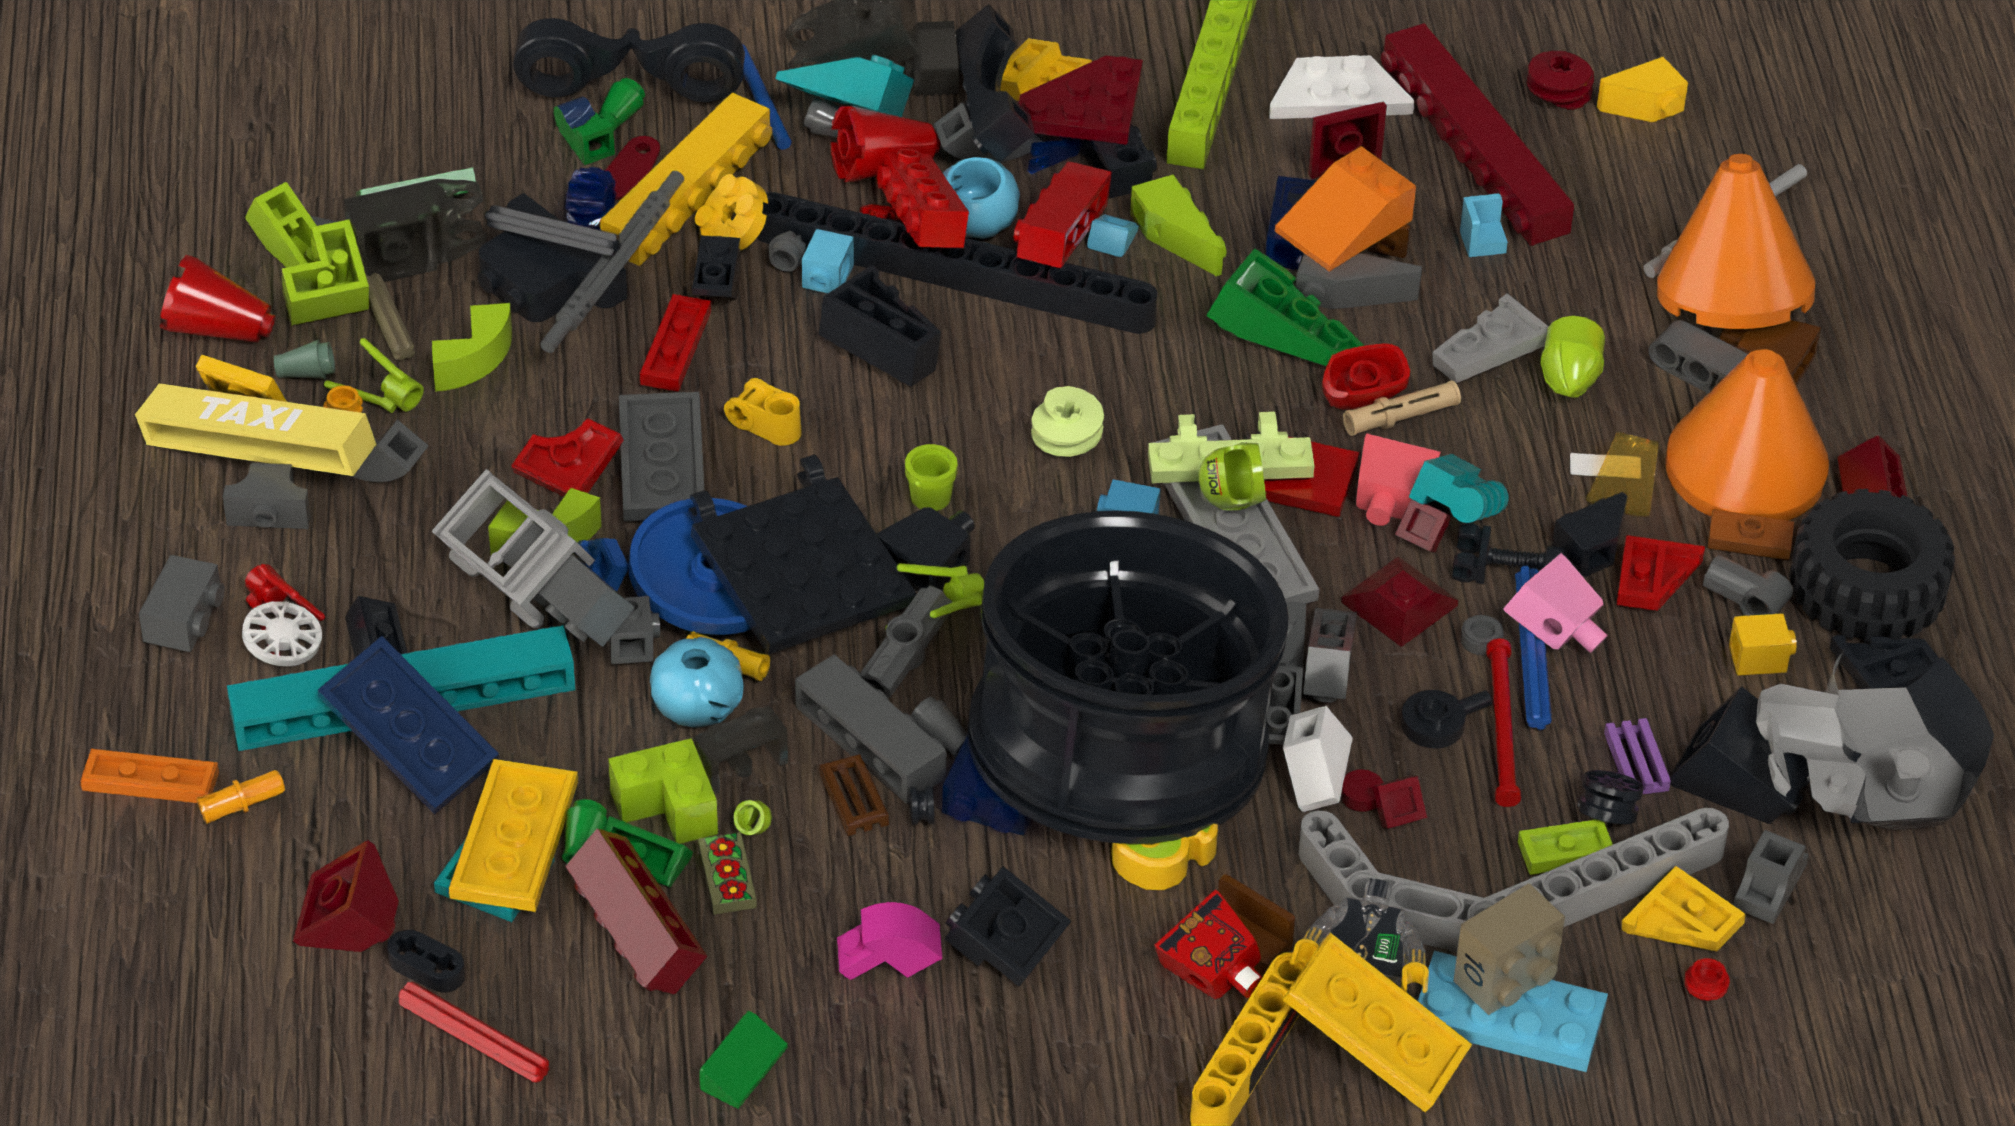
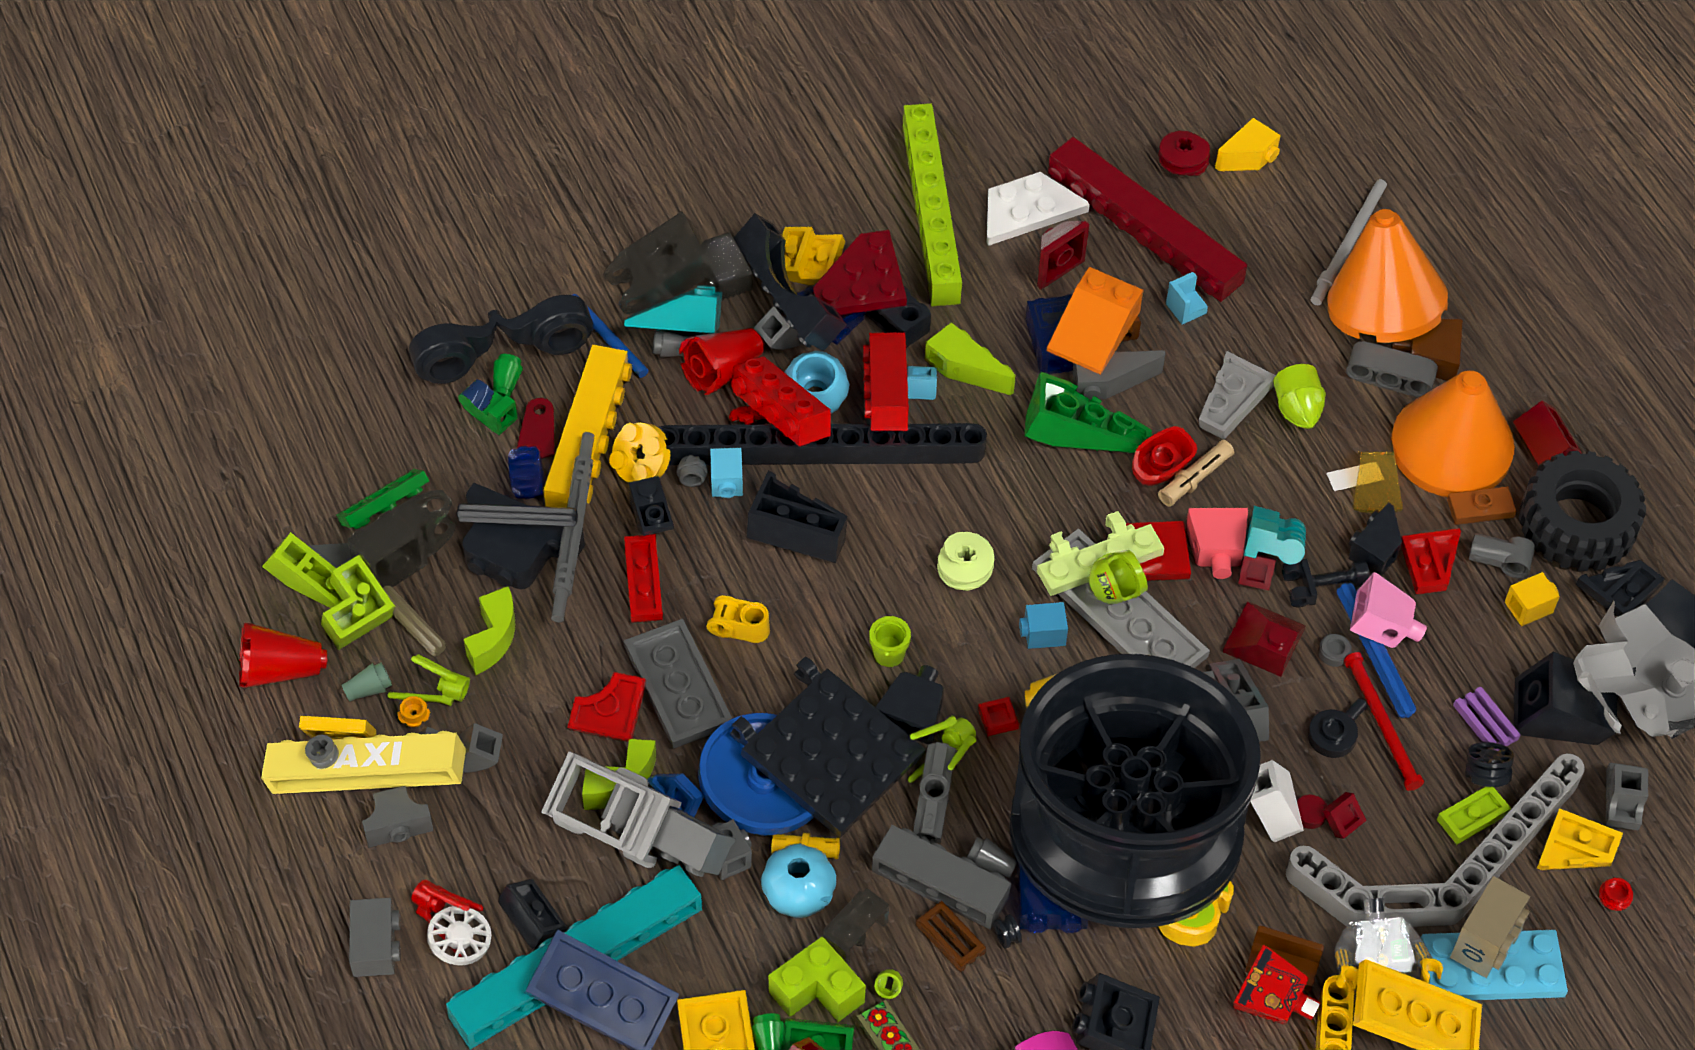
camera: 20 degrees left, 10 degrees up
none -> dark grey bush [305,735,339,769]

